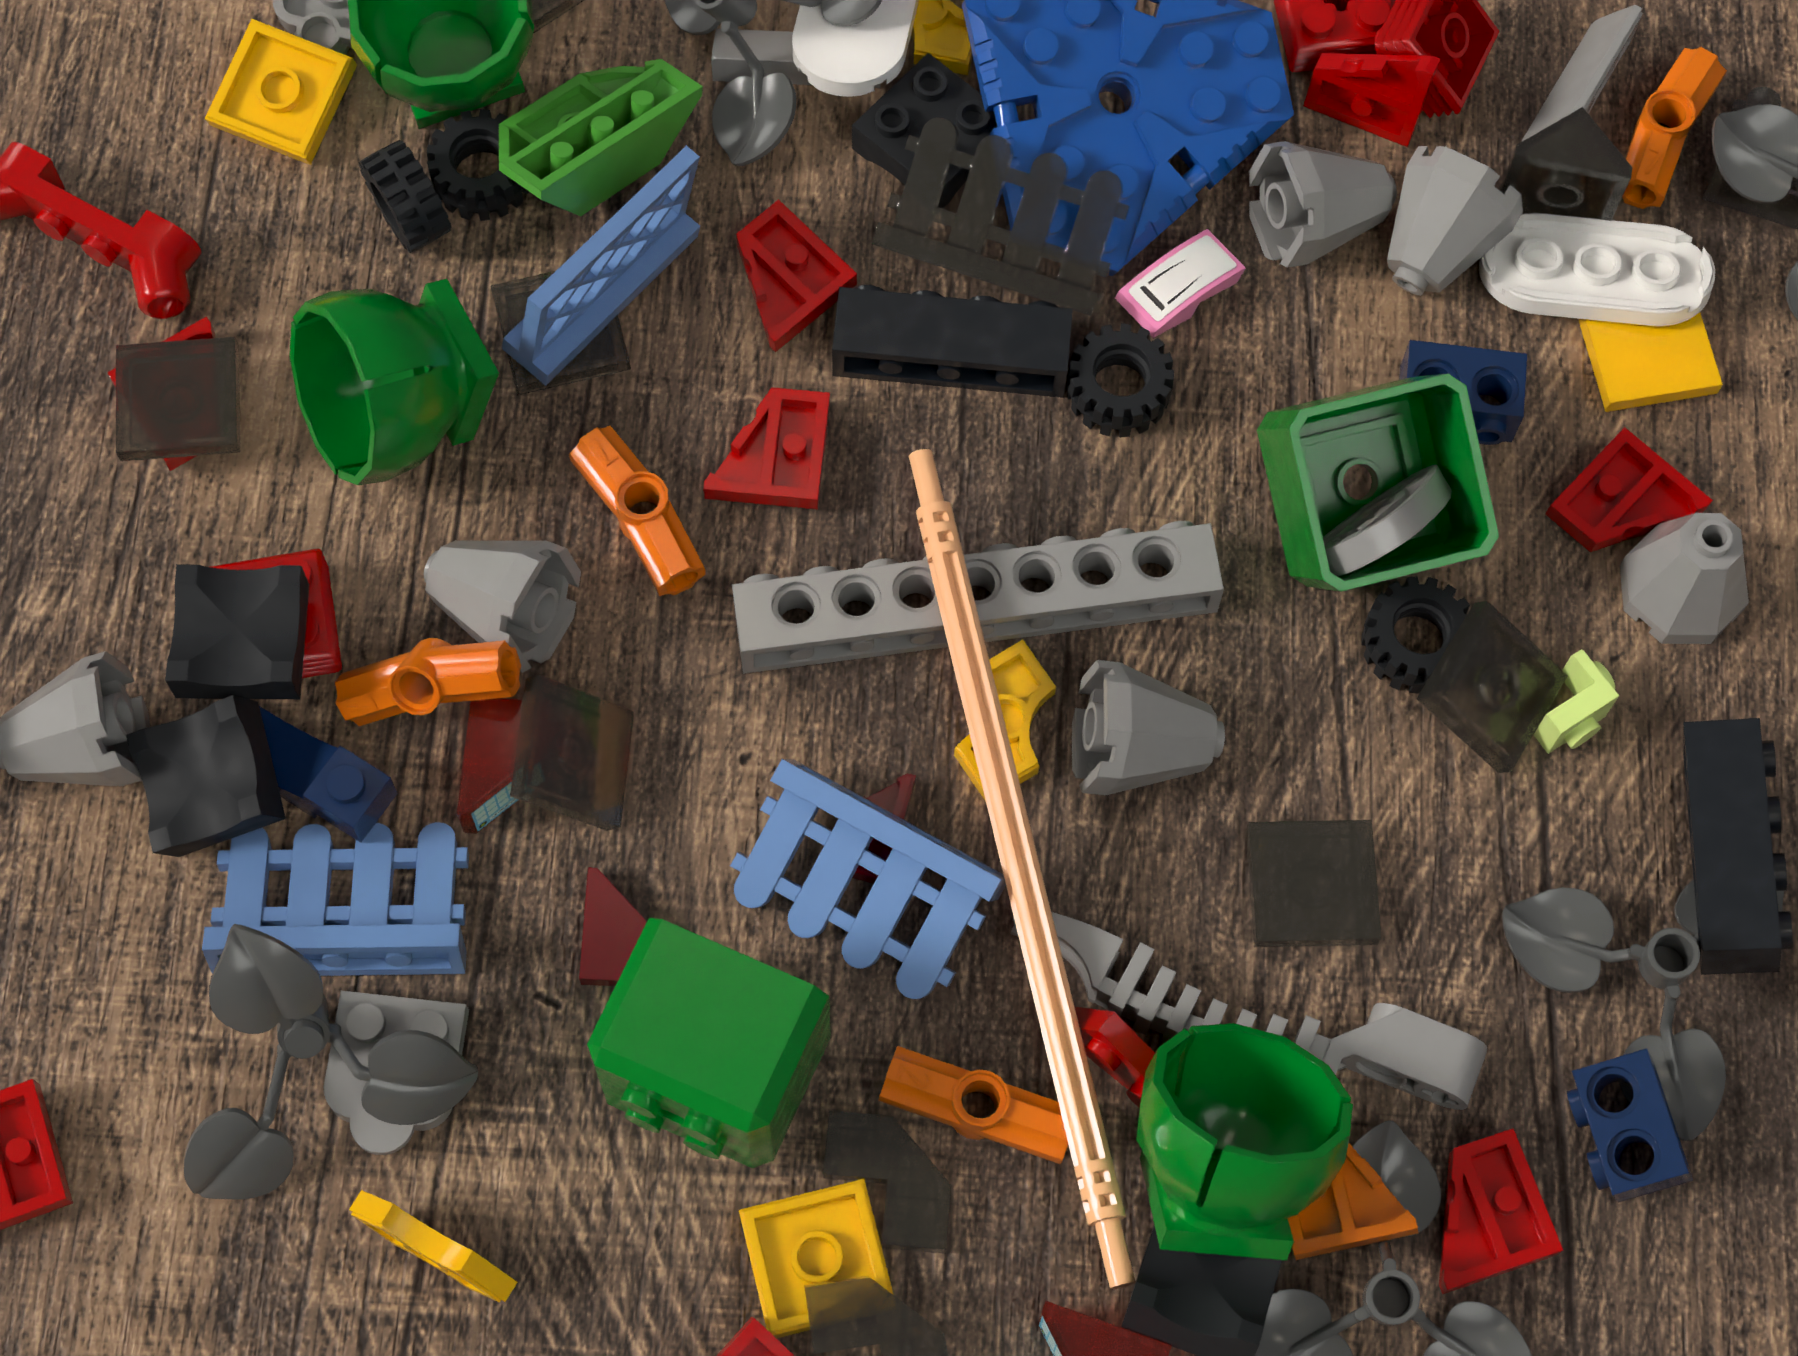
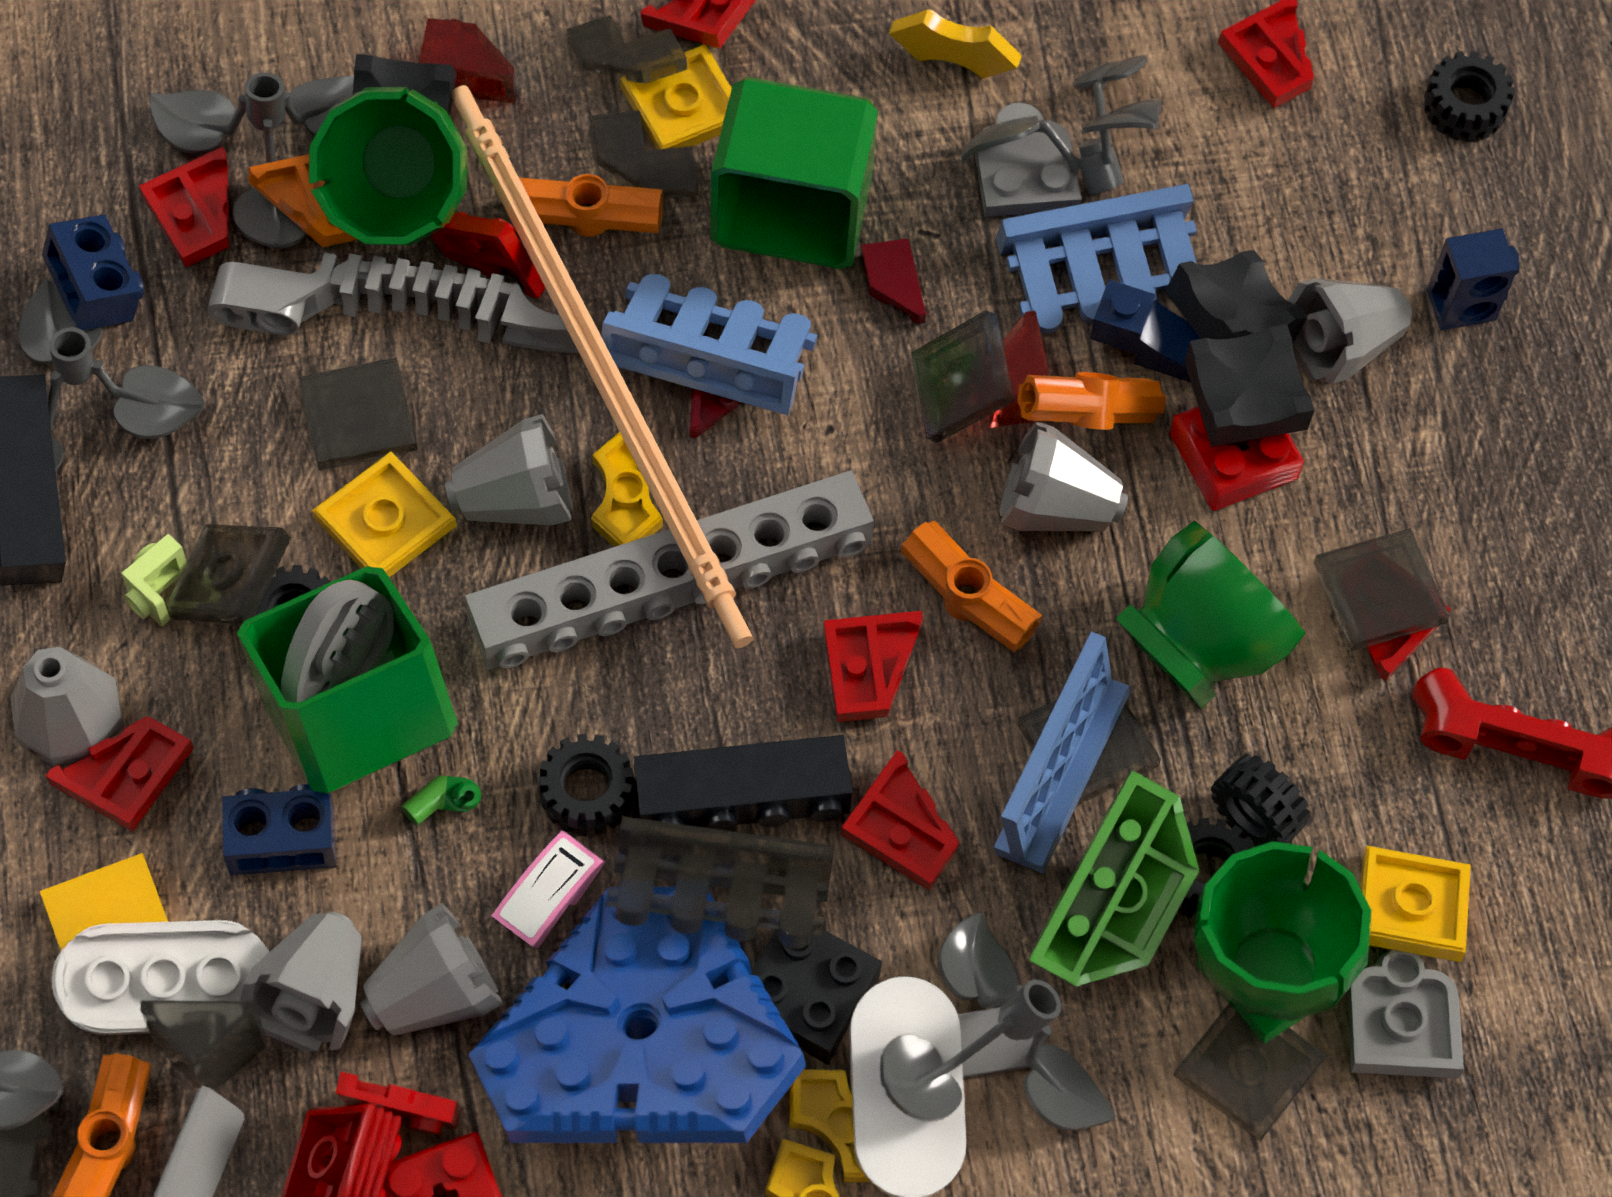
camera: 165 degrees right, 5 degrees down
none -> yellow tile [312,451,457,578]
none -> arm [400,775,481,826]

